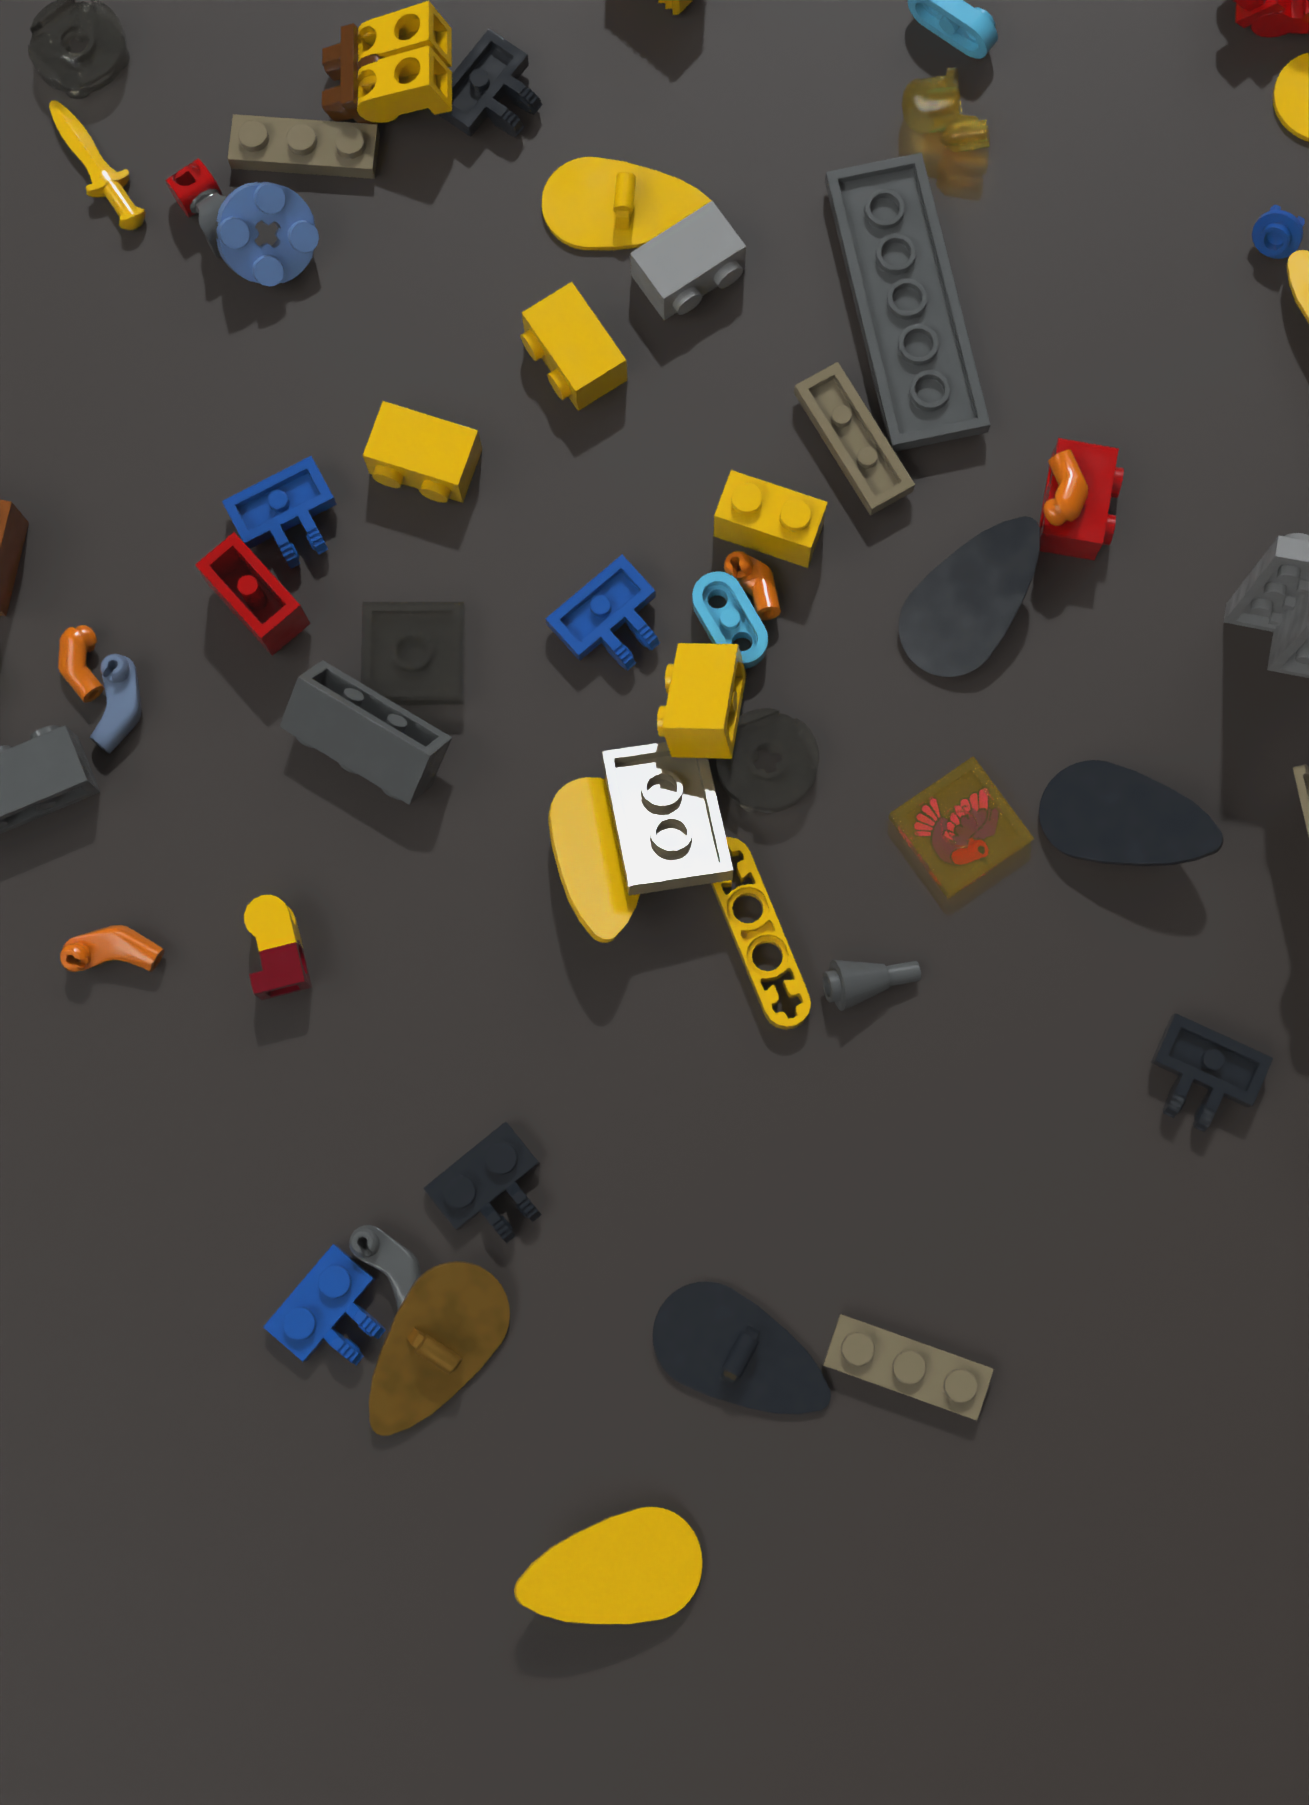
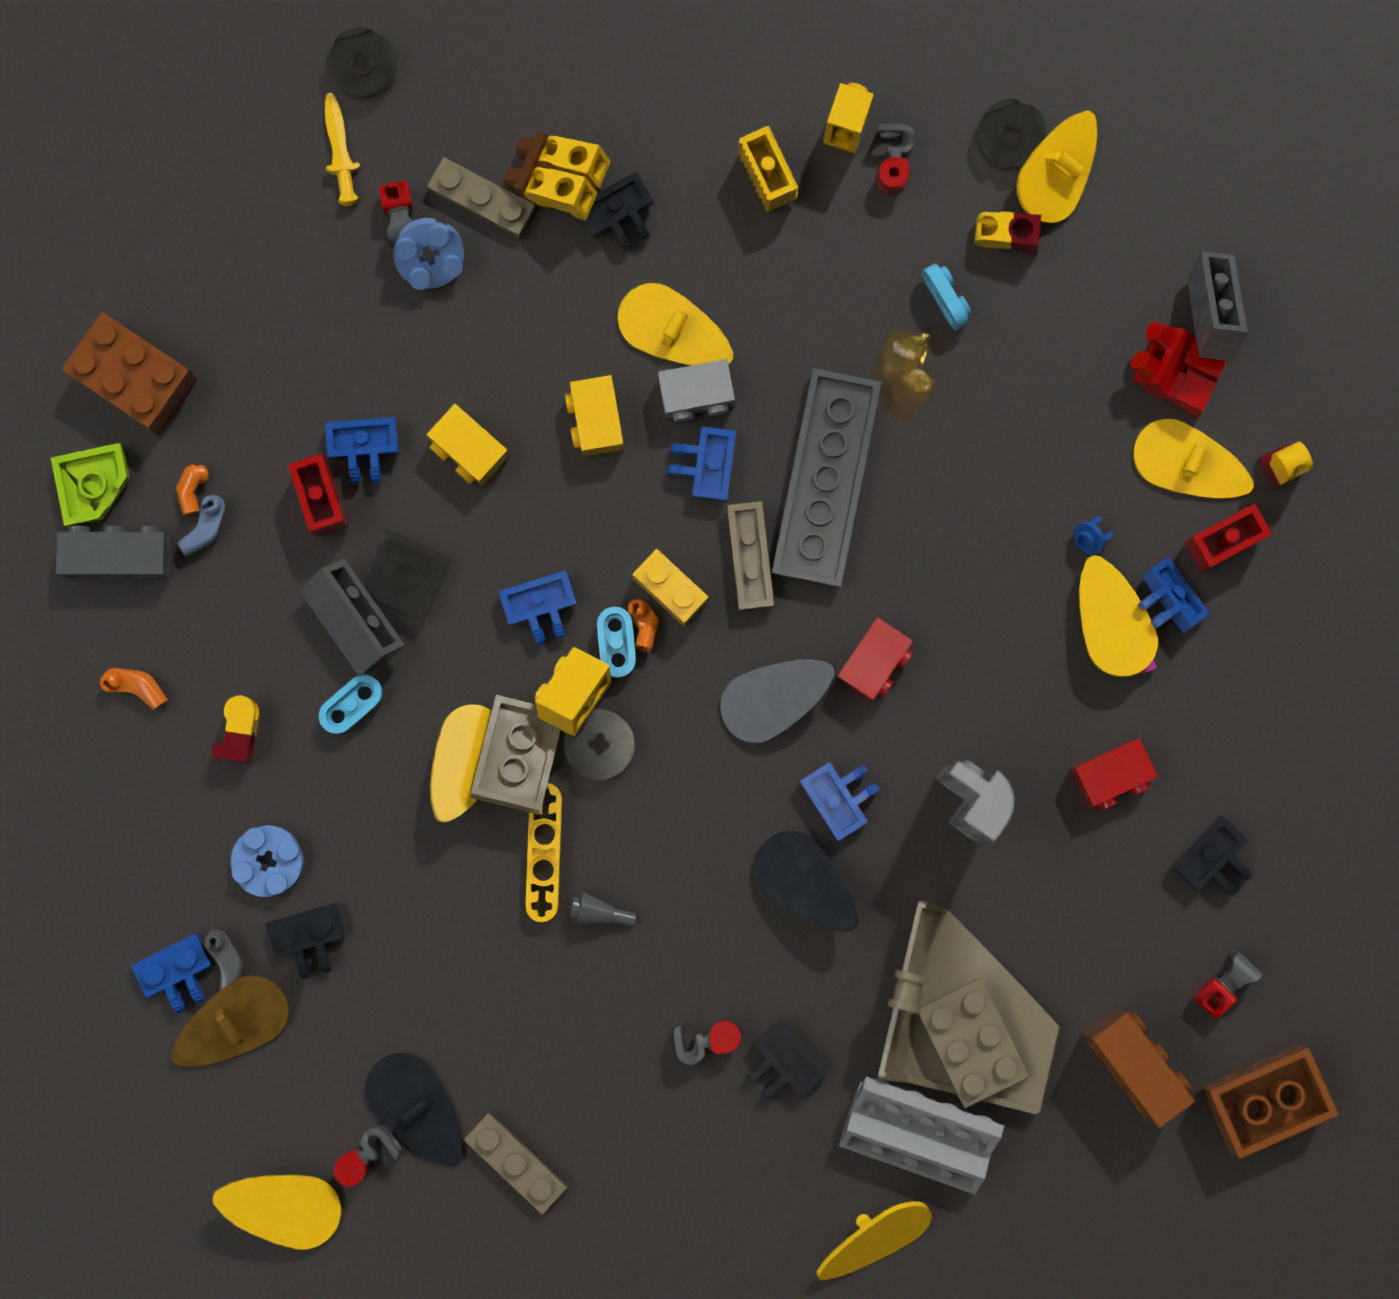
camera: 15 degrees right, 5 degrees up
clear yellow tile [888,756,1034,899] -> none
orange arm [1043,450,1088,526] -> none
none -> medium blue plate [231,825,304,897]
none -> medium azure plate [319,675,383,734]
none -> leg [334,1125,403,1186]
none -> blue hinge [667,426,736,502]
none -> leg [673,1020,741,1065]
none -> blue hinge [799,762,880,841]

